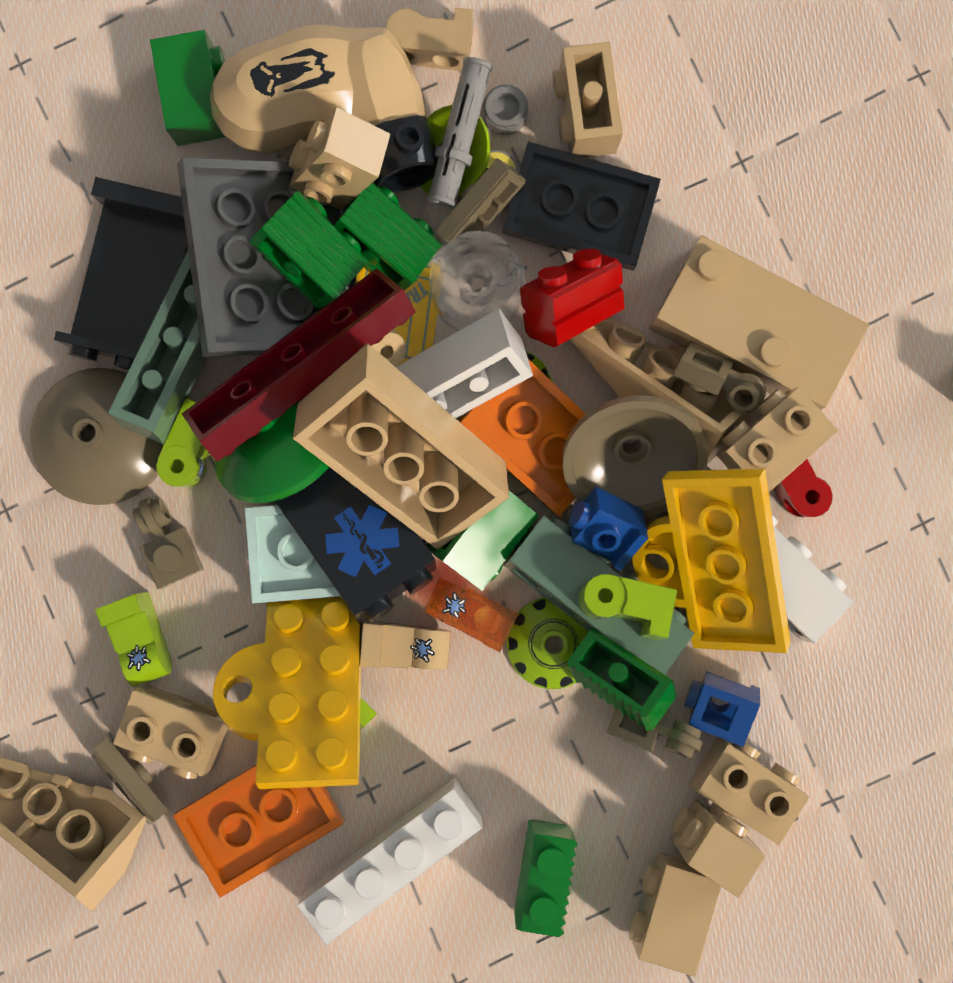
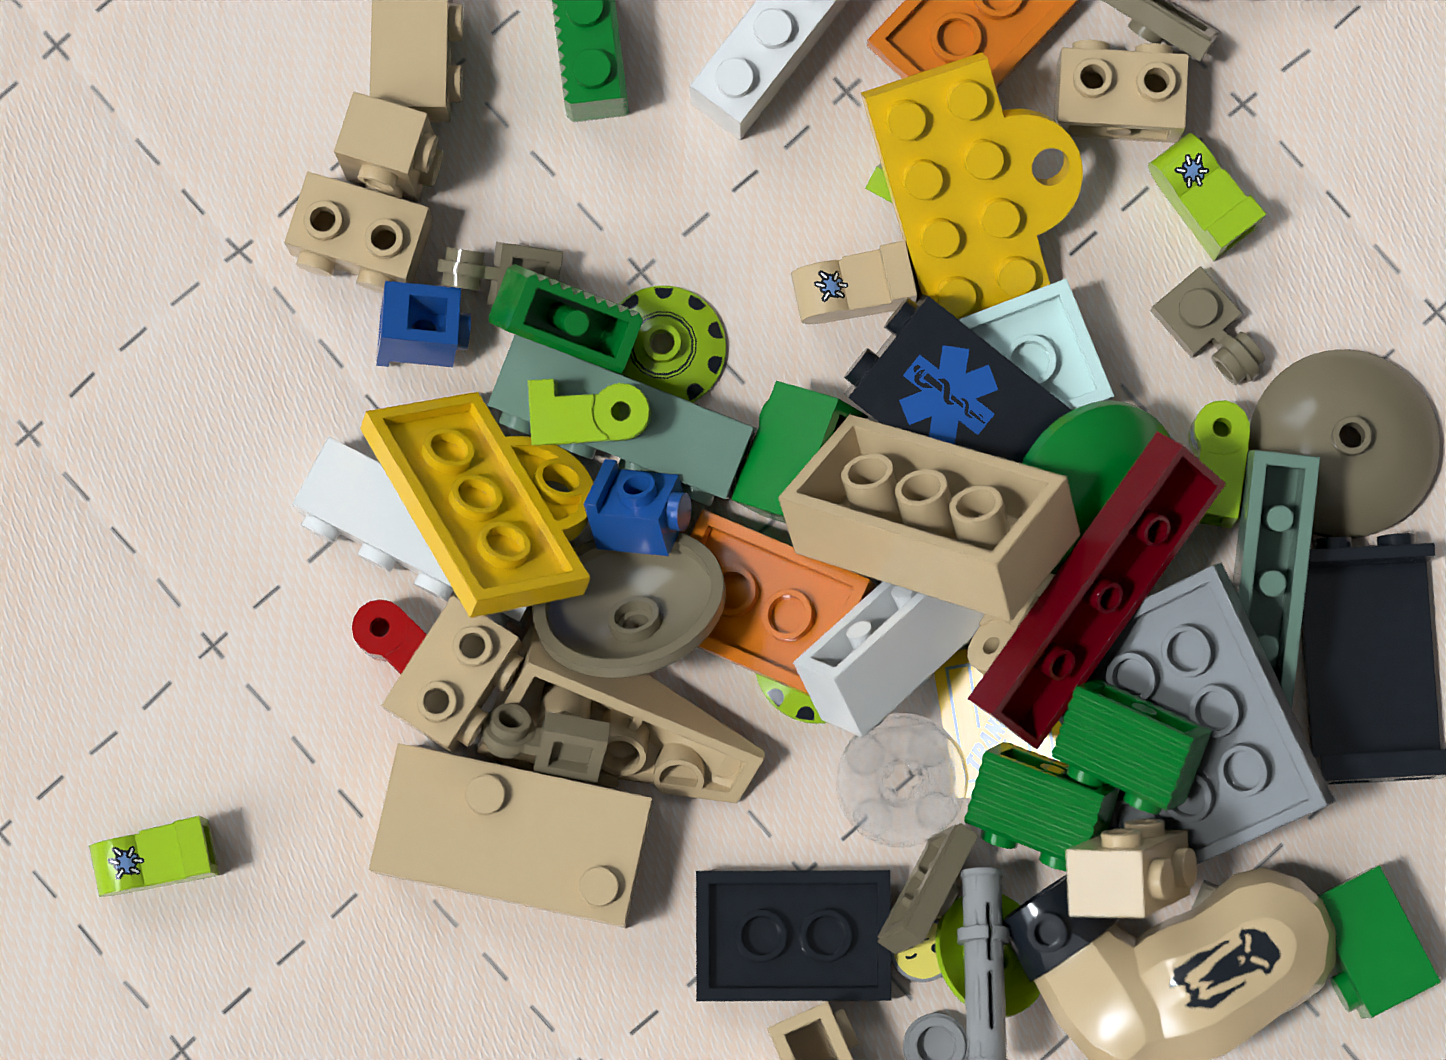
camera: 165 degrees right, 5 degrees down
clear orange leg [424,577,518,652] -> none
red brick [520,249,625,348] -> none

